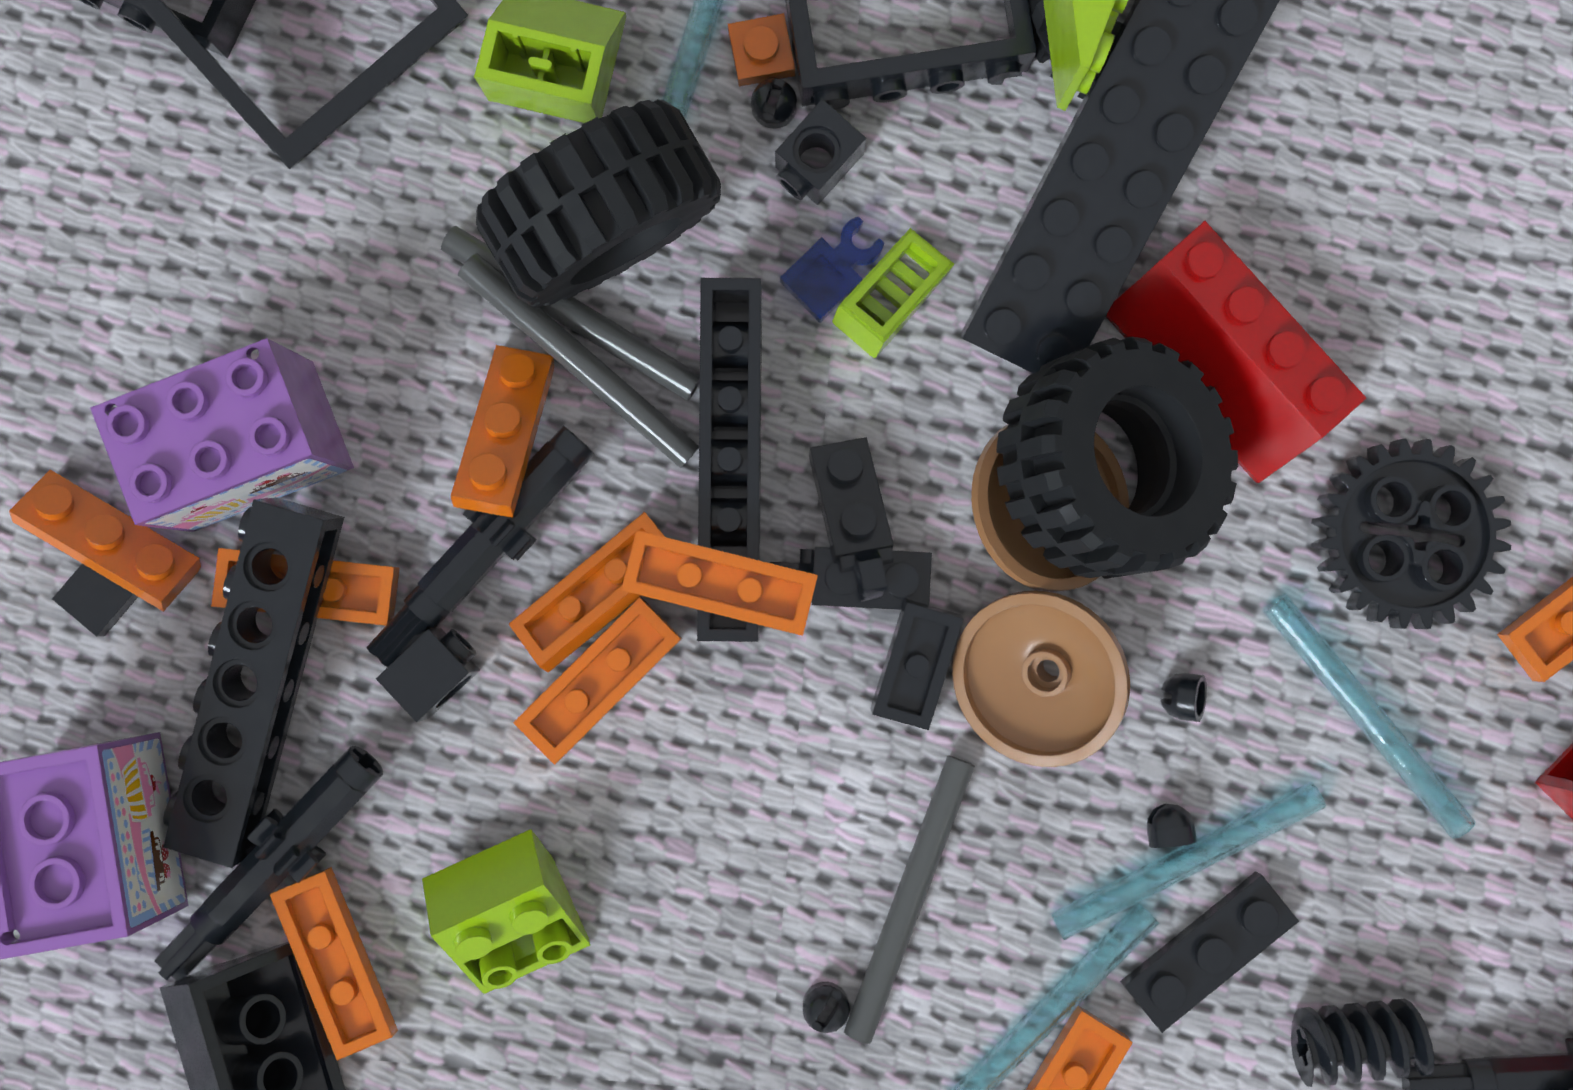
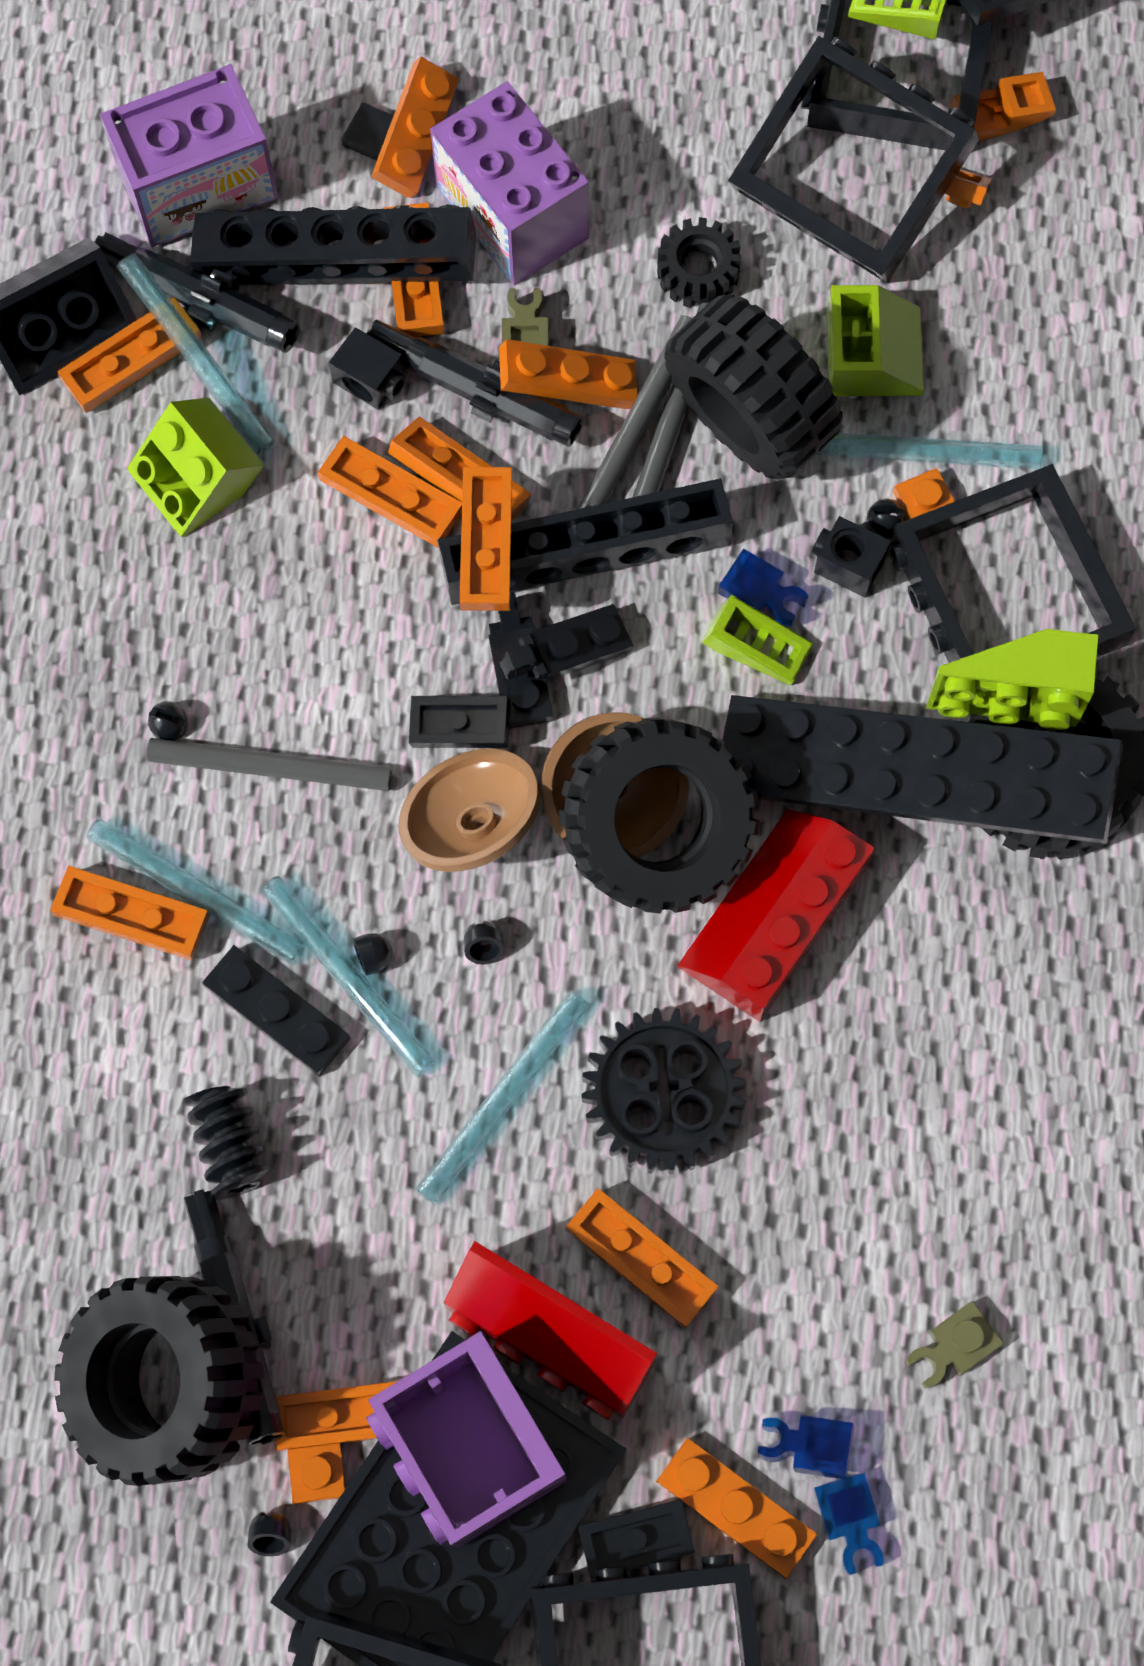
camera: 80 degrees right, 15 degrees down
none -> clear light blue piece [117,254,275,455]
none -> olive plate [502,288,549,346]
none -> black tyre [657,217,741,308]

